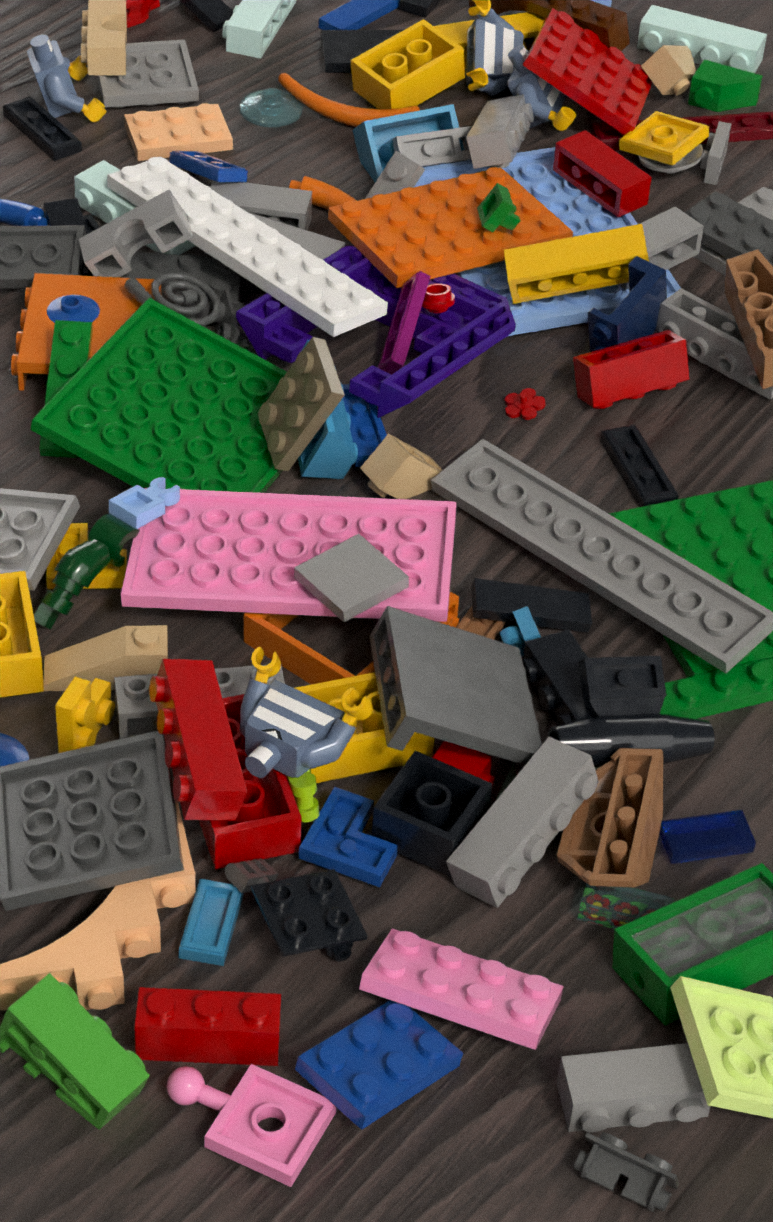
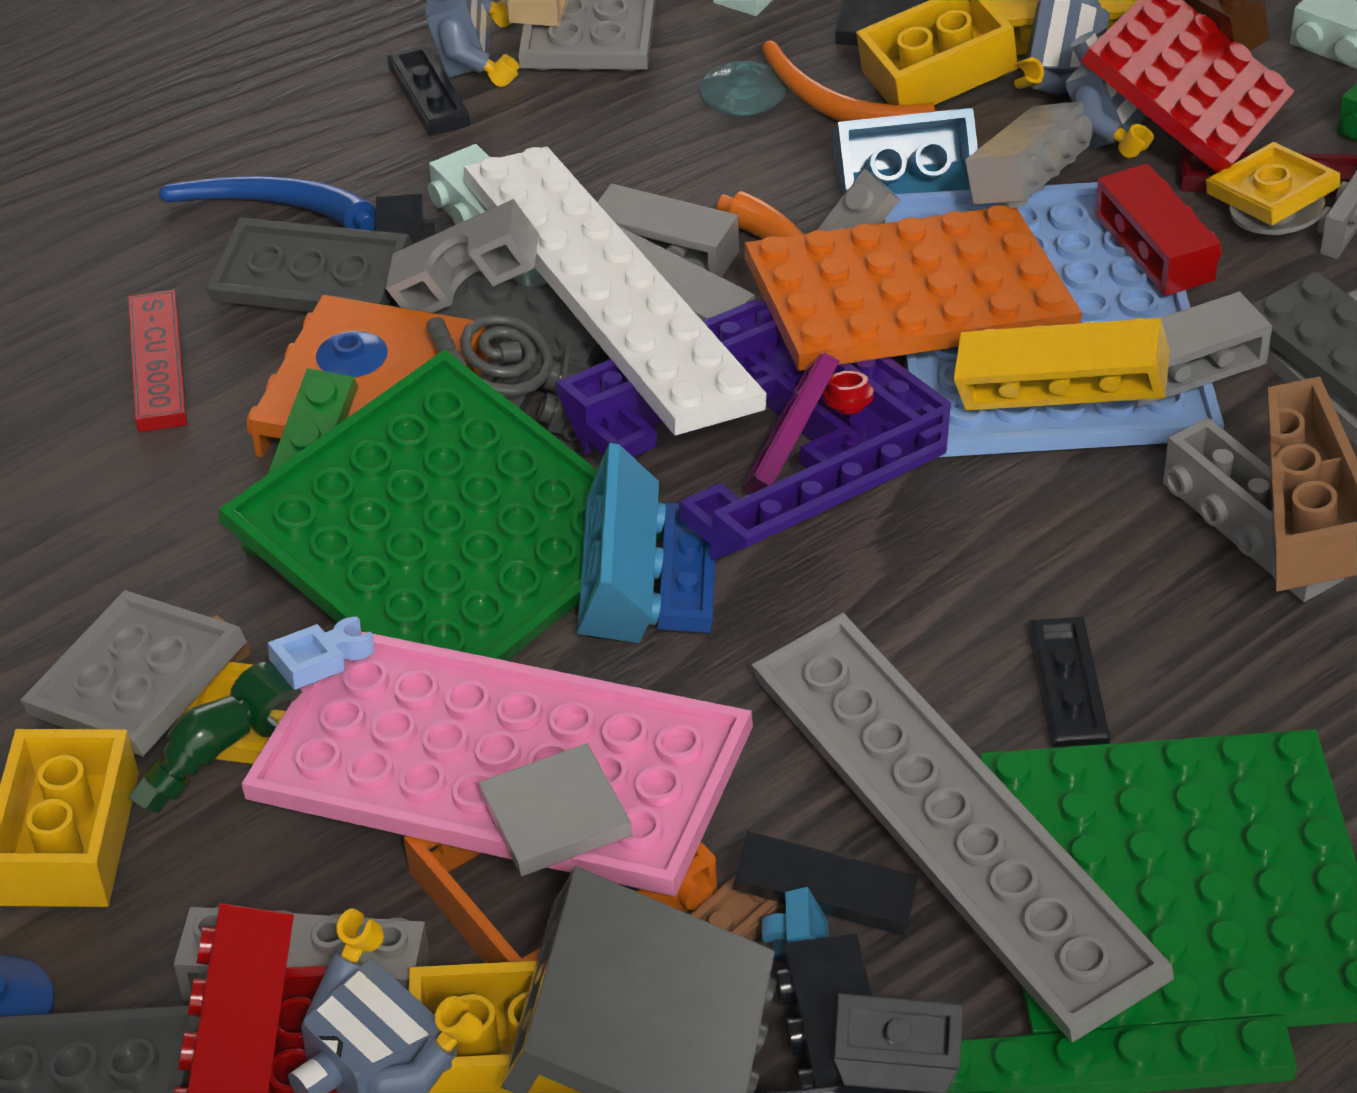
camera: 20 degrees right, 0 degrees up
tan slope [43,625,168,691] -> none
yellow plate [55,676,115,753] -> none
light nougat plate [124,103,233,161] -> none
blue tile [169,151,248,182] -> none
dark tan plate [258,337,345,471] -> none
tan slope [360,433,443,499] -> none
light grey plate [392,126,472,167] -> none
green tile [477,183,521,232] -> none
red plant [505,388,546,420] -> none
red brick [573,330,690,409] -> none
dark blue panel [588,256,667,352] -> none
tan slope [641,45,696,96] -> none

